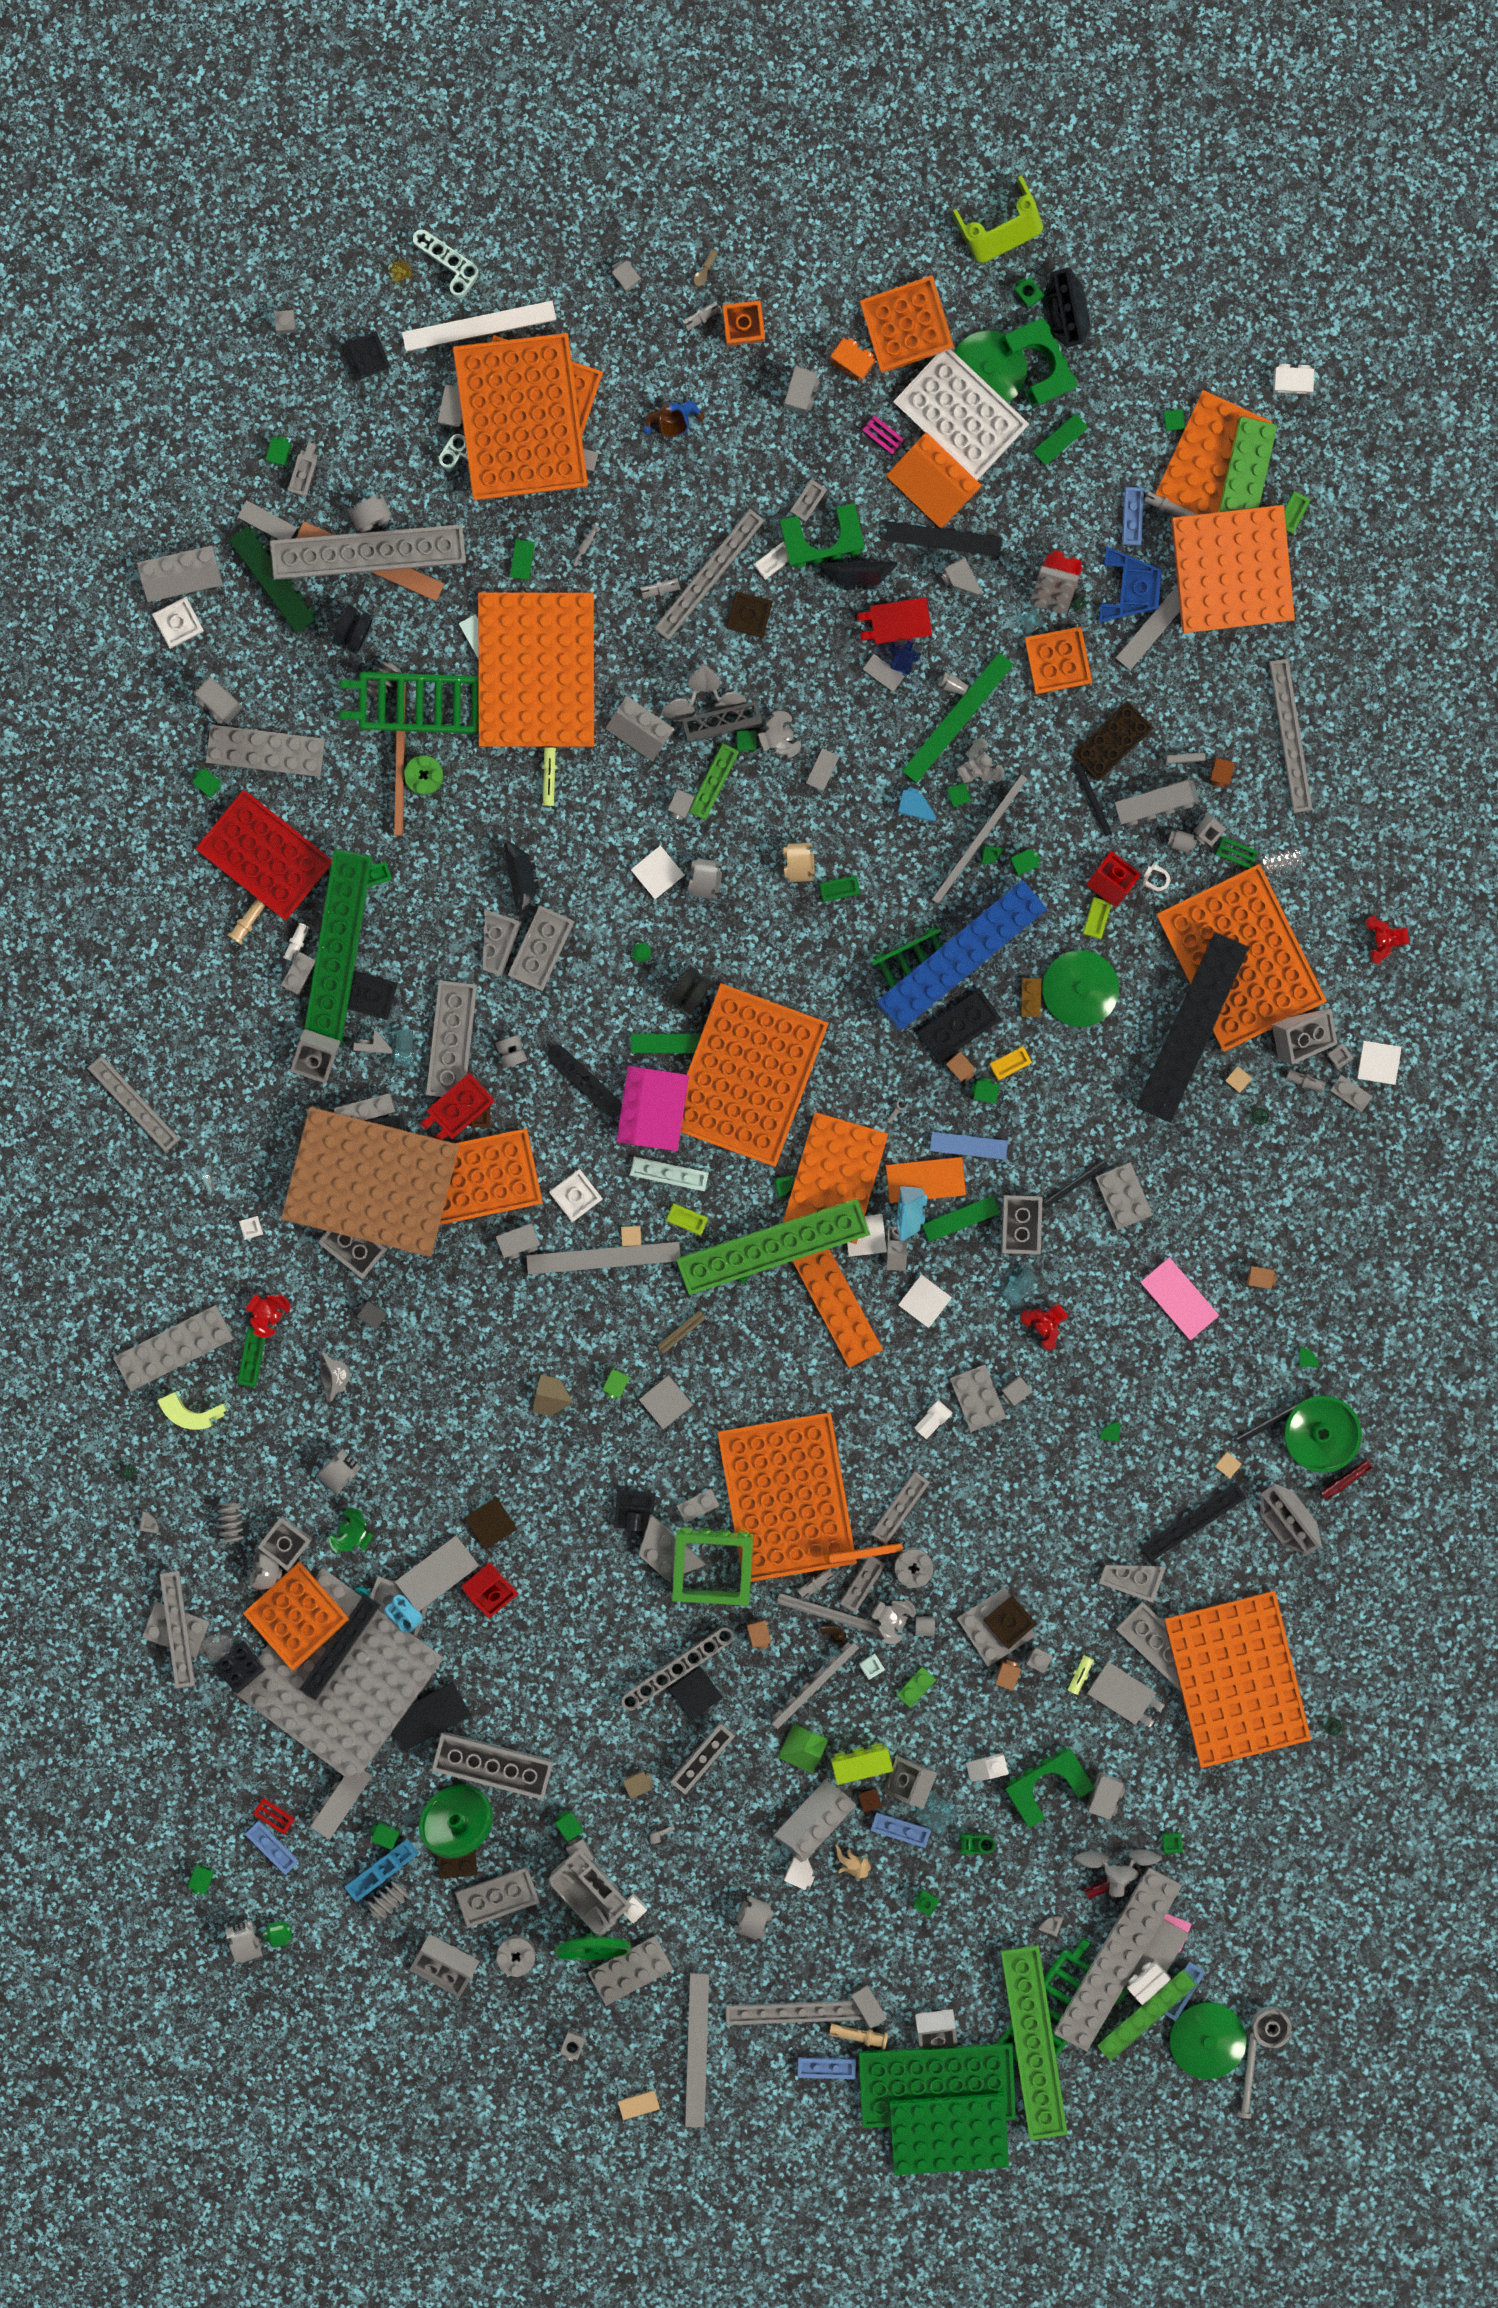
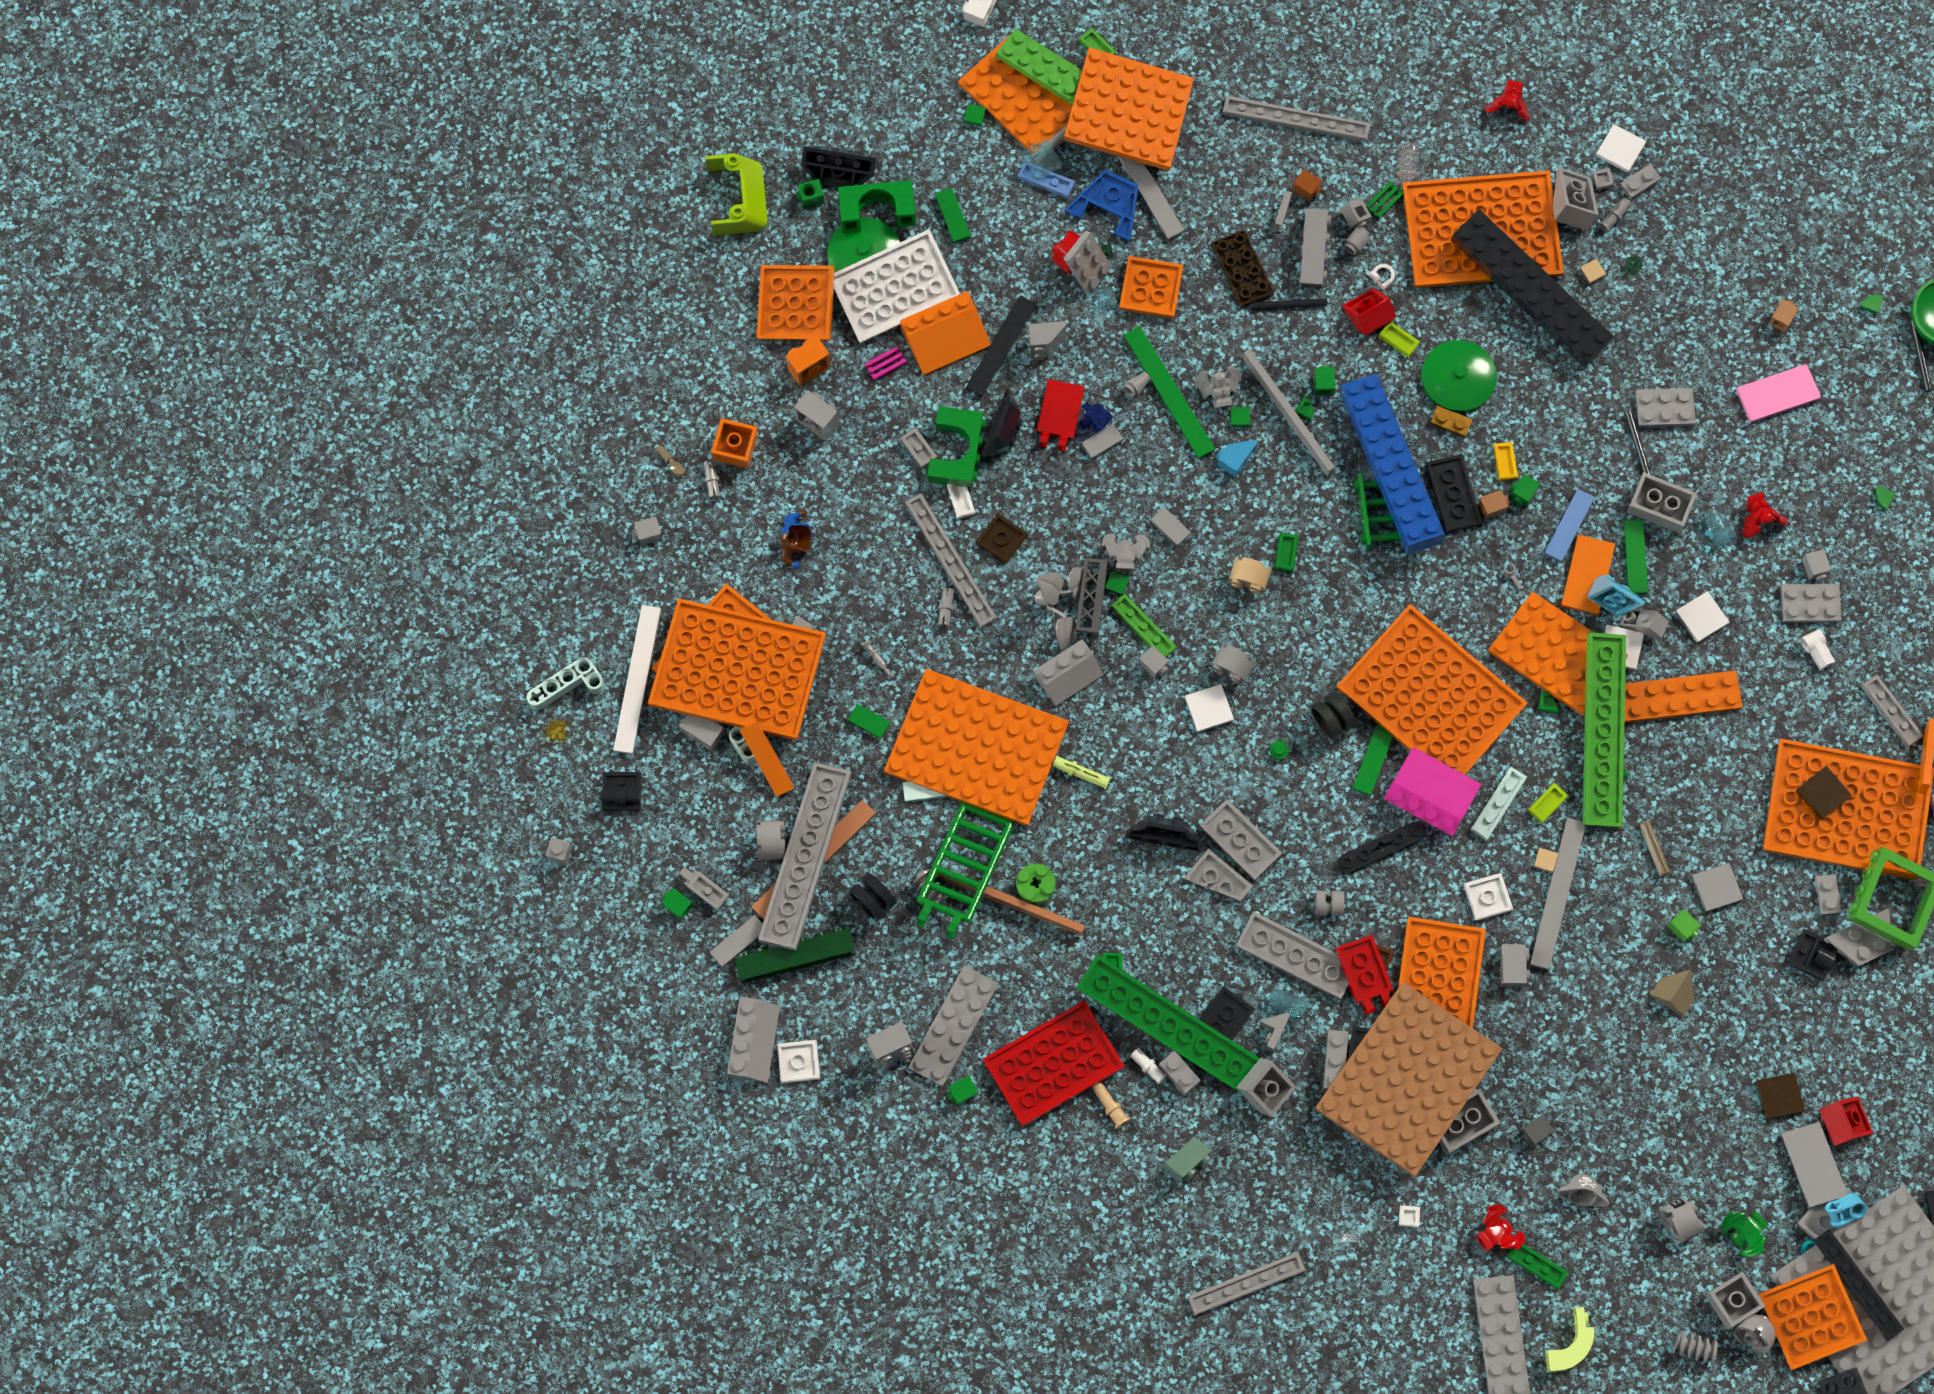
camera: 70 degrees left, 15 degrees down
none -> orange tile [740,720,794,797]
none -> clear light blue piece [1021,138,1063,181]
none -> sand green slope [1165,1136,1212,1183]
none -> dark brown tile [1796,766,1852,820]

